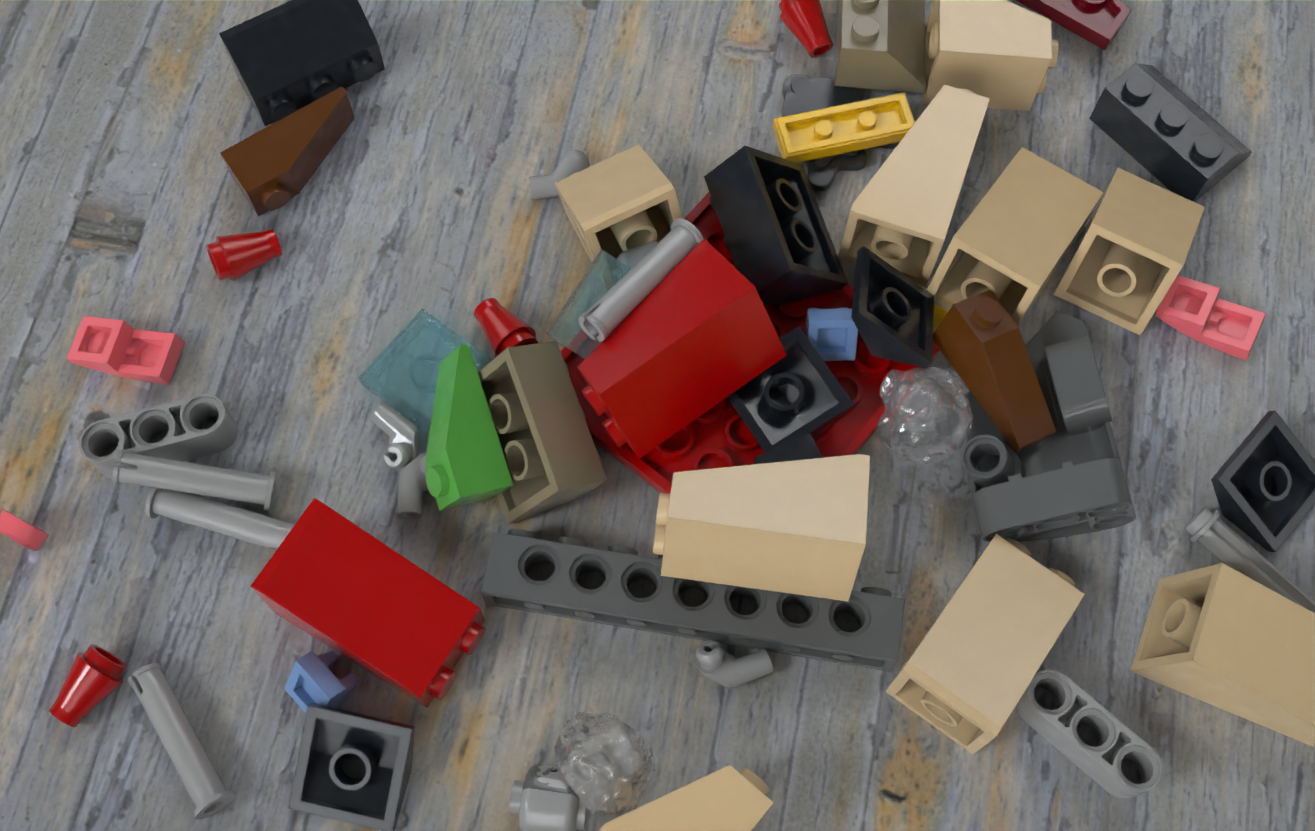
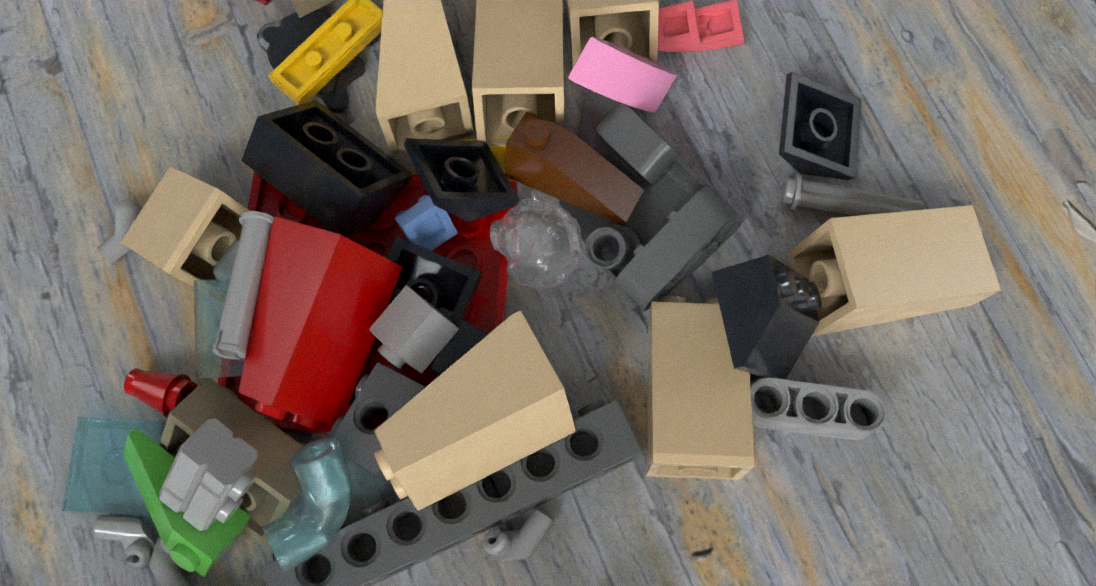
camera: 30 degrees left, 5 degrees up
none -> light grey brick [159,418,258,531]
none -> clear light blue cylinder [262,438,353,573]
none -> dark grey brick [327,362,425,483]
none -> light grey brick [369,285,459,373]
none -> bright pink slope [568,36,677,113]
none -> black slope [712,254,822,379]

